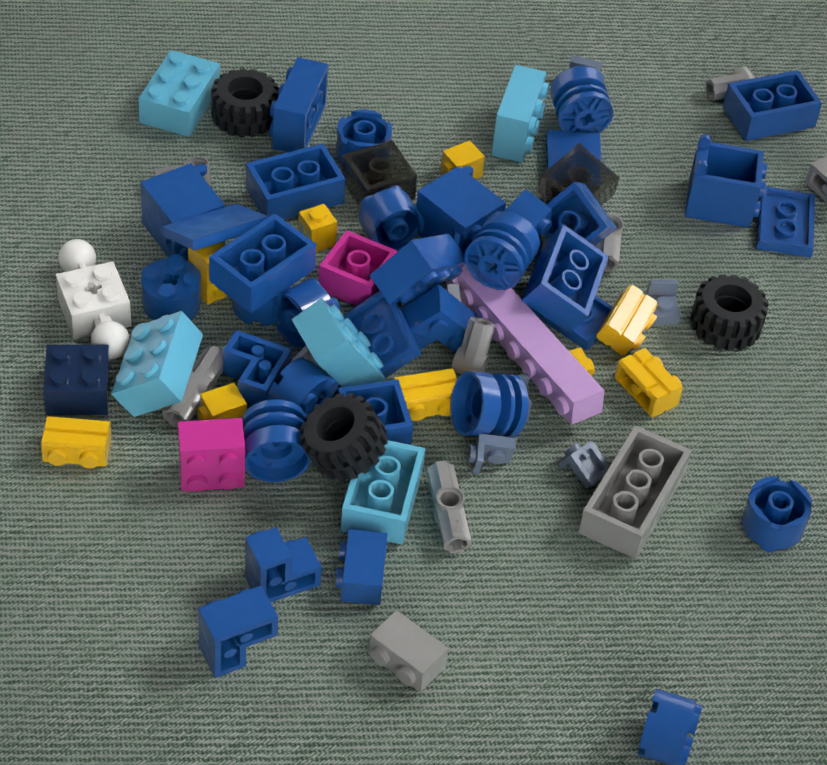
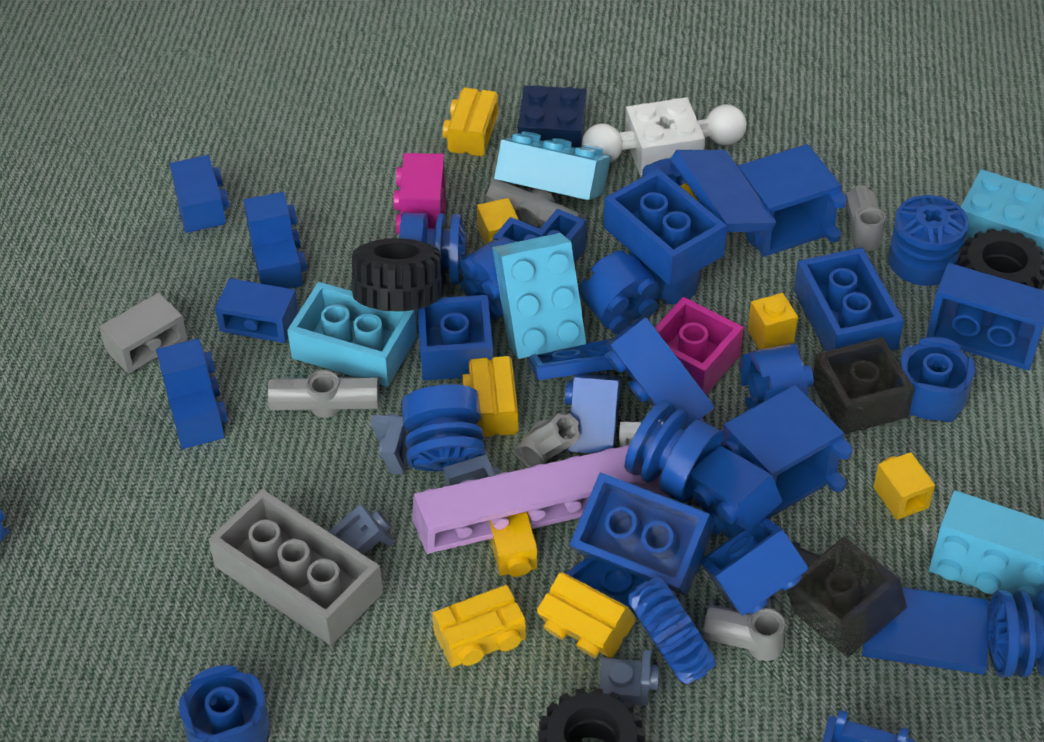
camera: 105 degrees right, 0 degrees up
none -> blue brick [156,338,228,449]
none -> blue gear [628,577,715,684]
none -> blue wheel [888,195,968,286]

